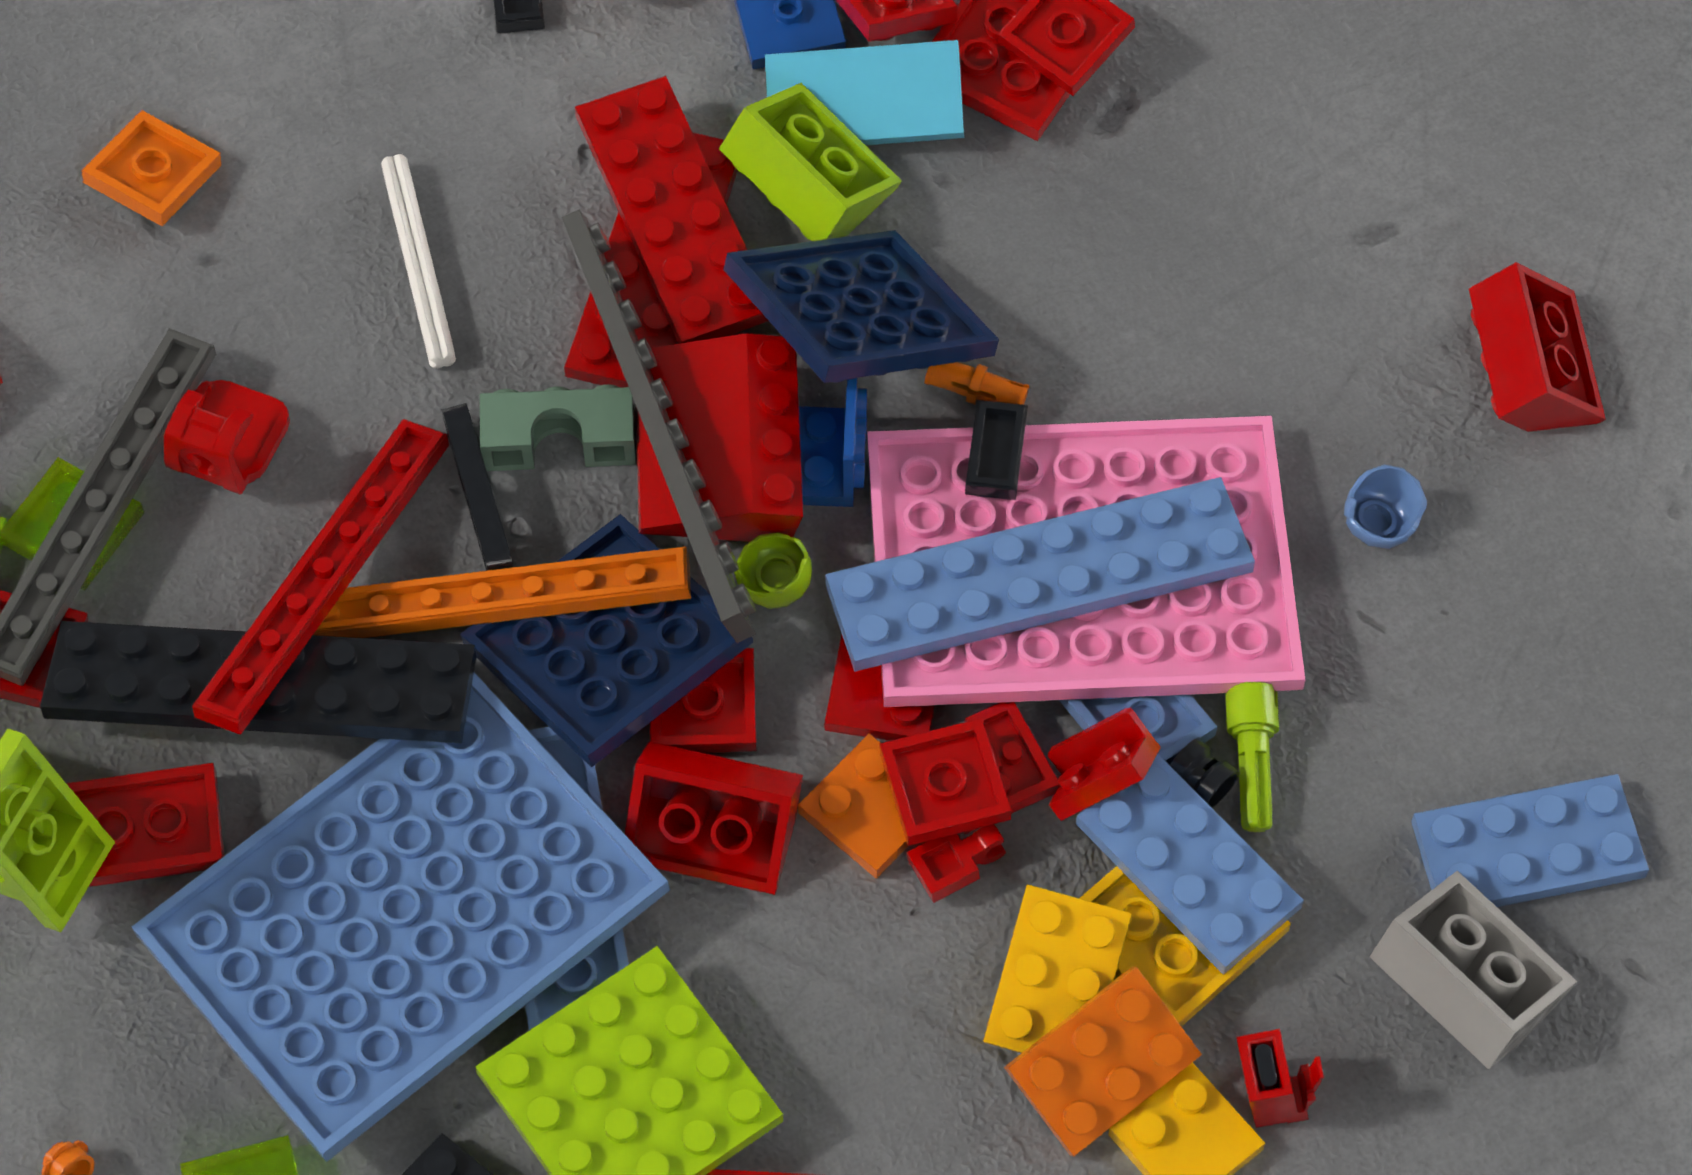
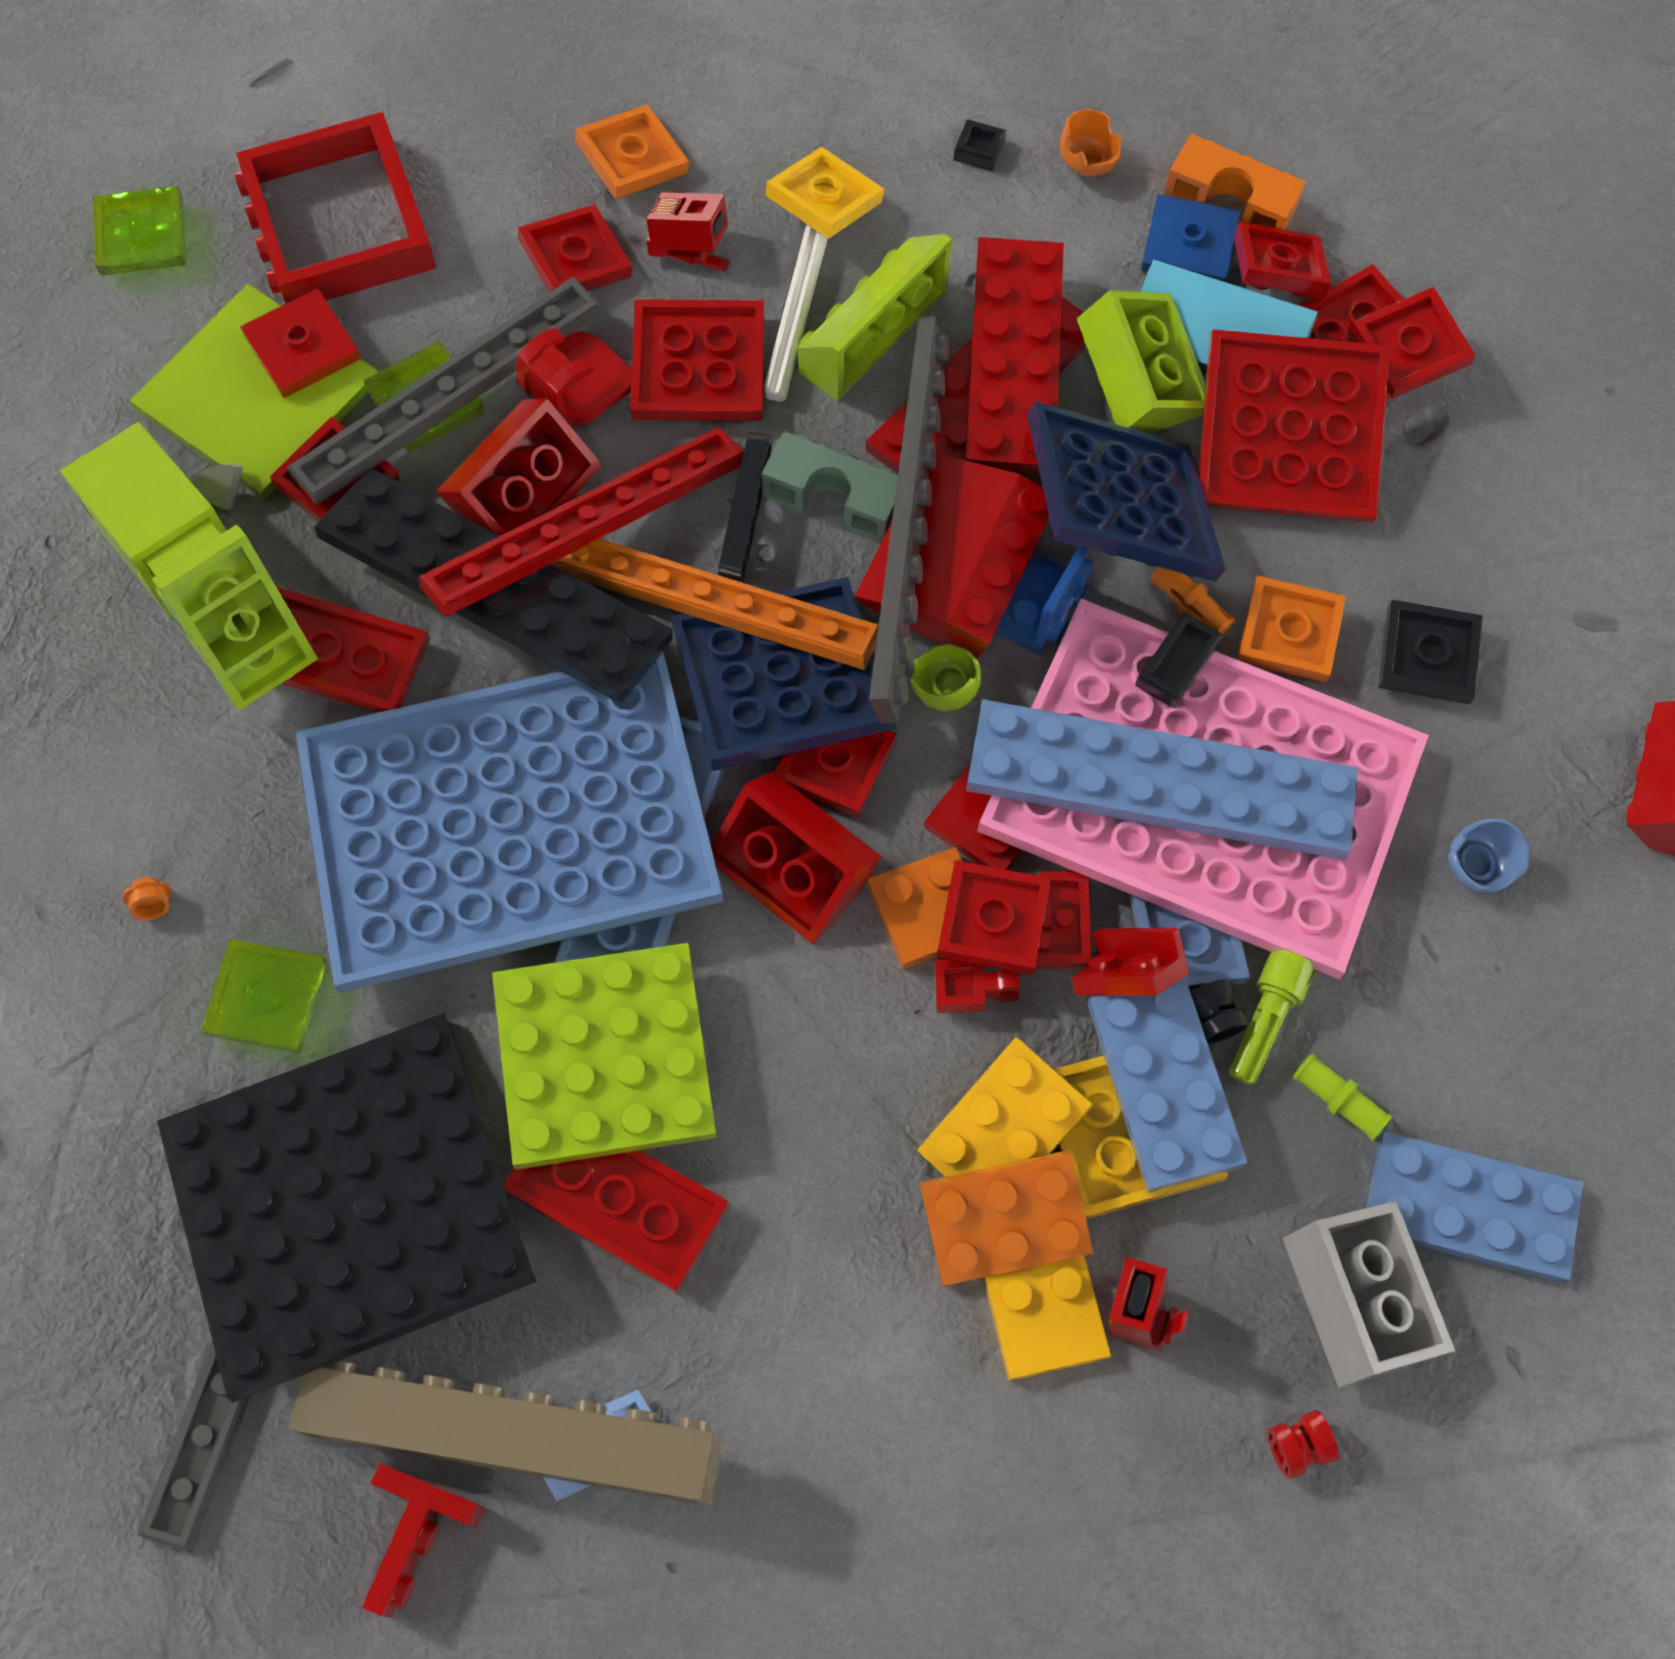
camera: 25 degrees right, 5 degrees up
none -> red slope [436,398,602,536]
none -> red plate [518,204,632,293]
none -> red plate [630,299,764,421]
none -> red piece [646,192,730,272]
none -> yellow plate [765,146,885,239]
none -> lime slope [797,234,952,402]
none -> red plate [1198,329,1390,523]
none -> orange plate [1237,575,1346,683]
none -> red wheel [1266,1409,1339,1480]
none -> lime pin [1292,1053,1393,1141]
none -> black plate [1378,599,1483,704]

